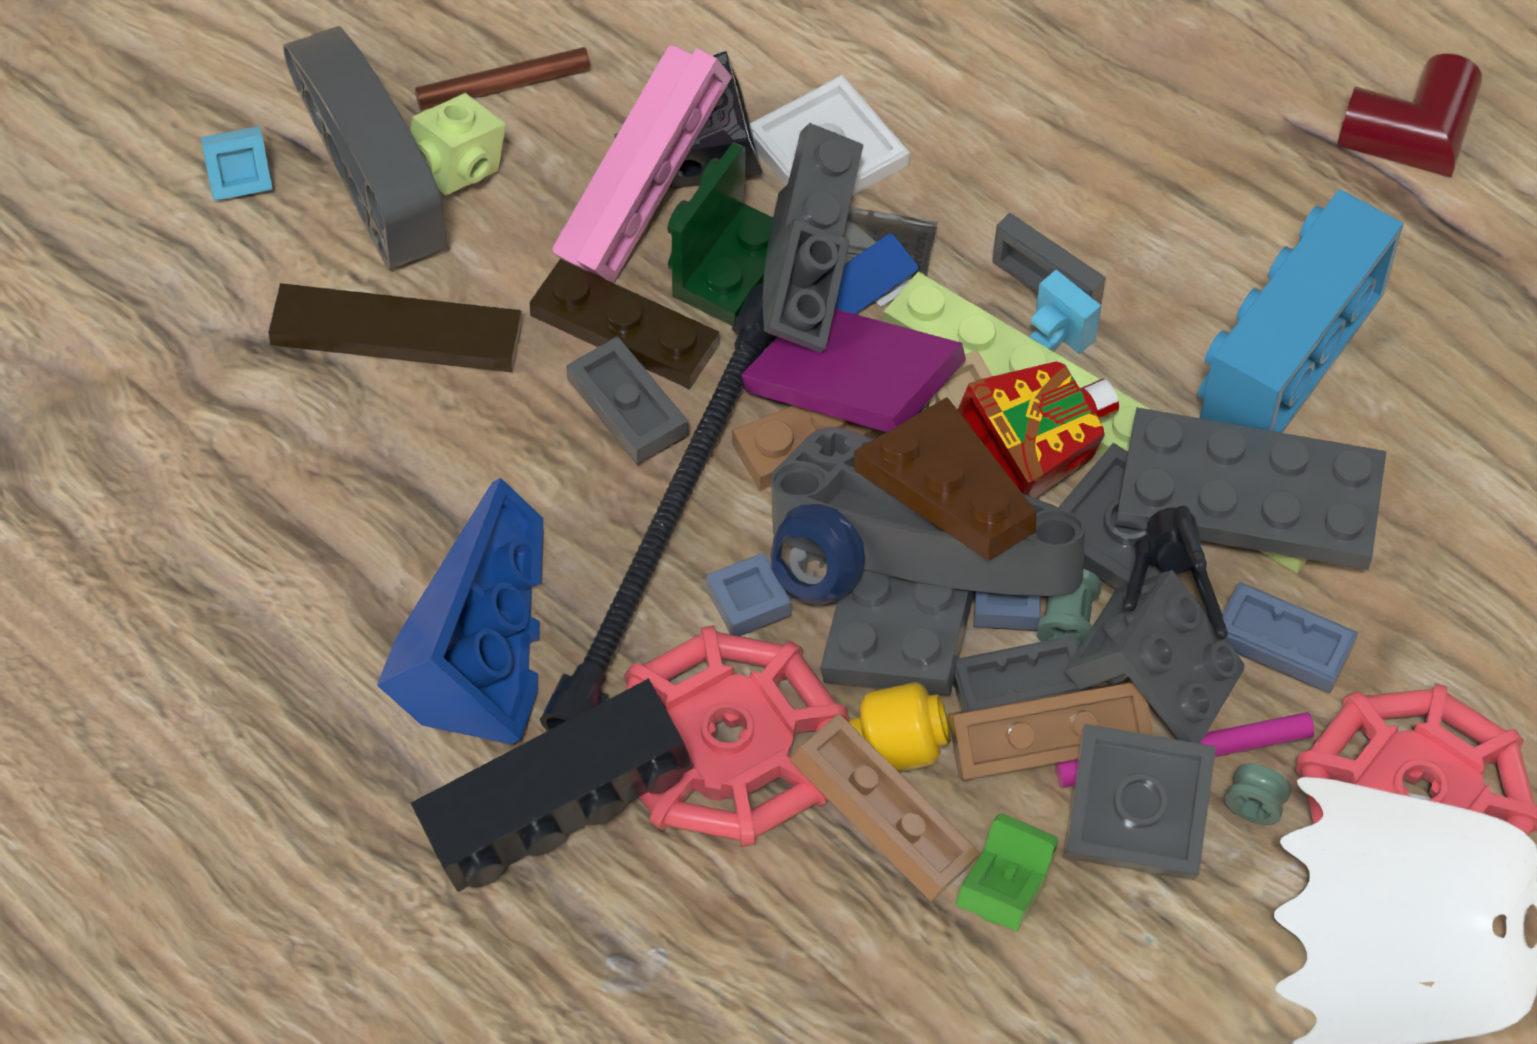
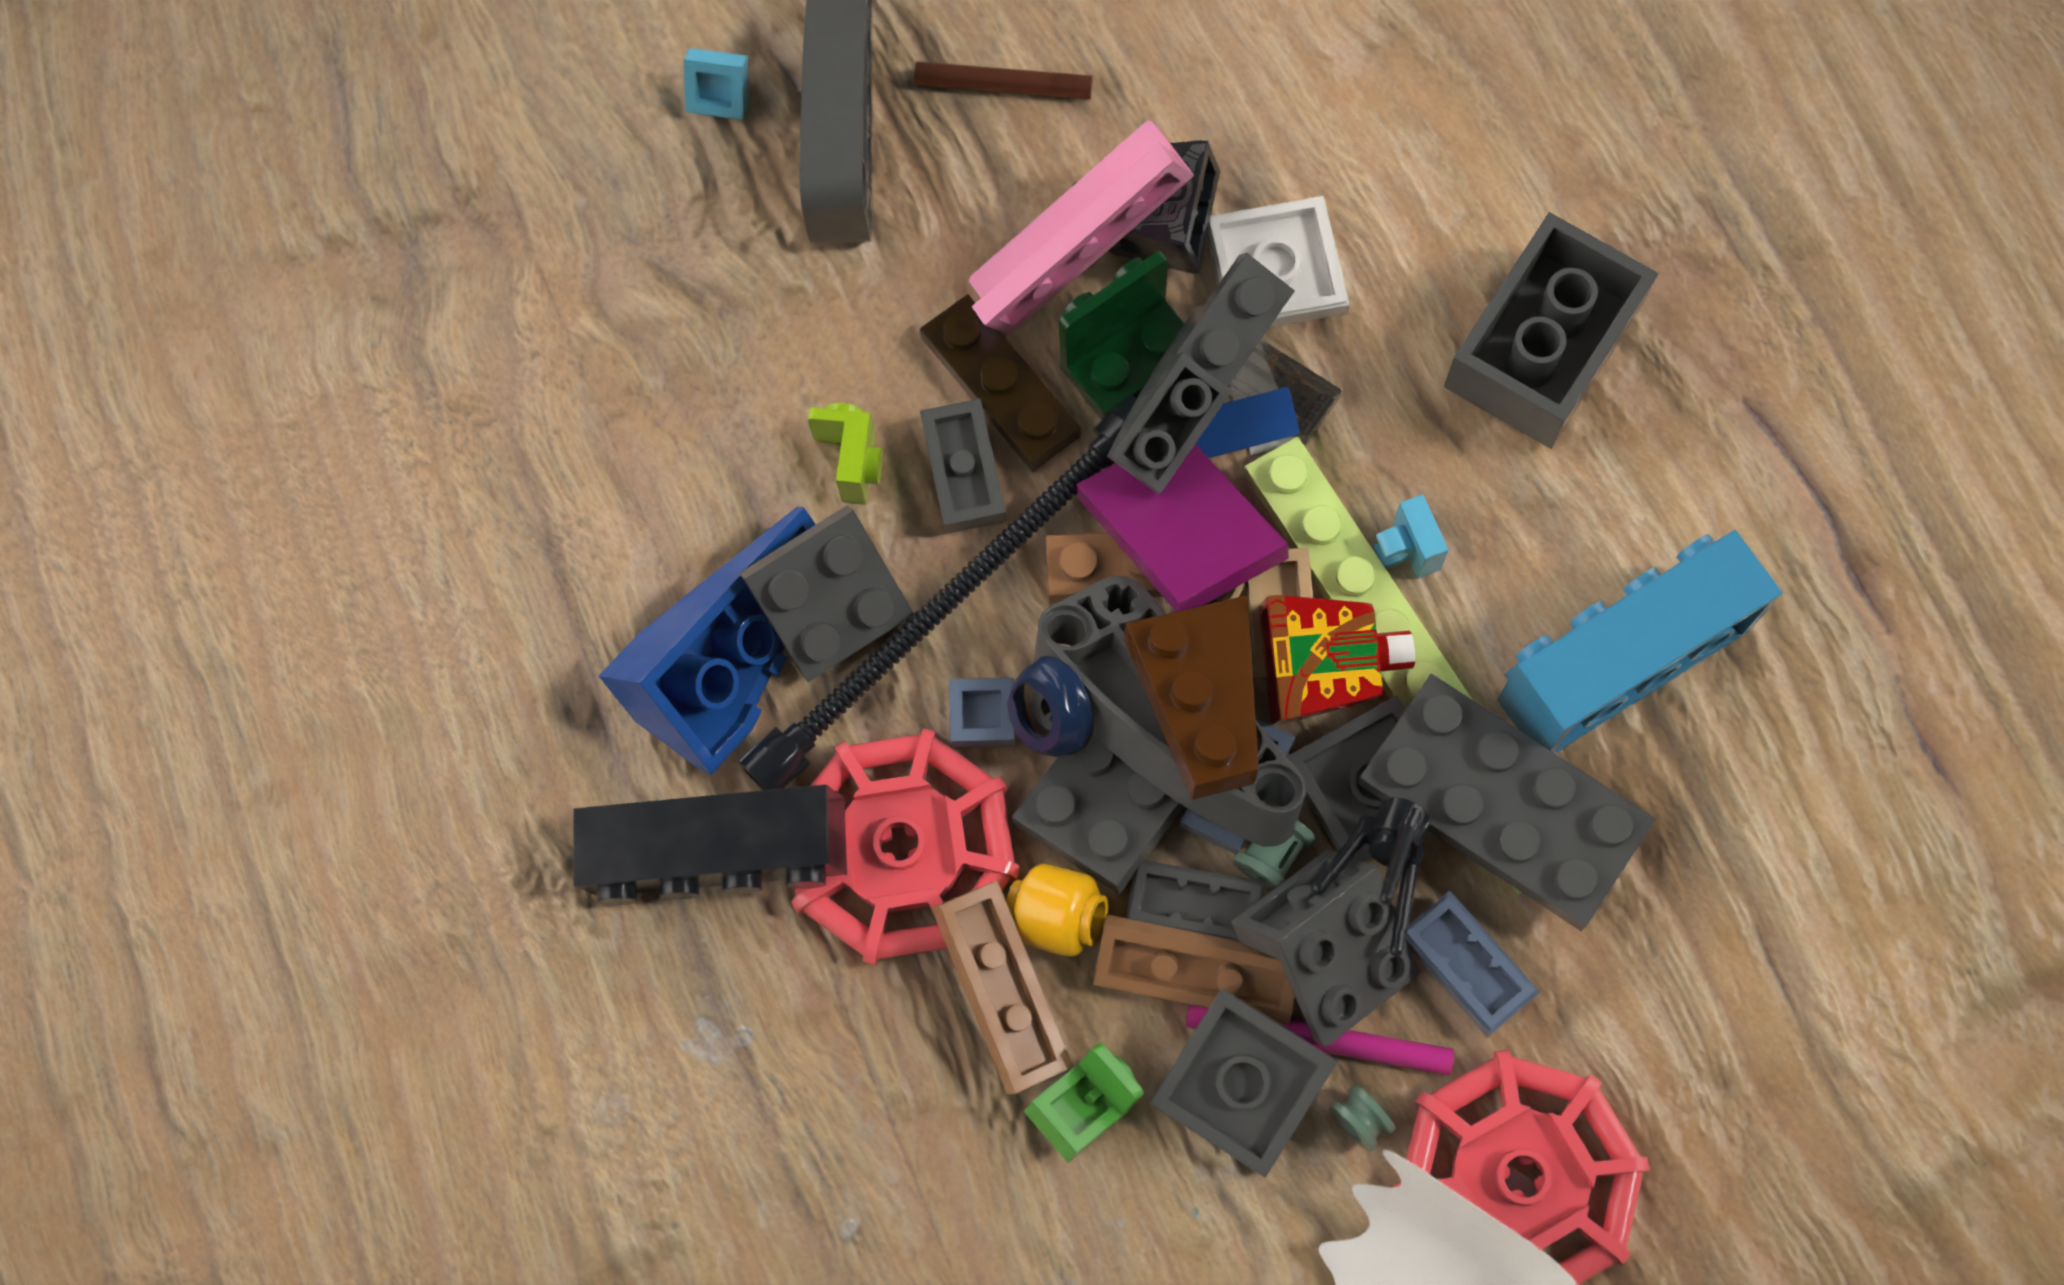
camera: 30 degrees right, 15 degrees up
dark brown tile [268,283,522,373] -> none
yellowish green brick [410,93,506,196] -> none
dark grey tile [992,213,1106,305] -> none
dark red brick [1337,53,1482,178] -> none
none -> dark grey plate [739,505,915,682]
none -> lime bracket [808,403,883,504]
none -> dark grey brick [1444,212,1659,449]

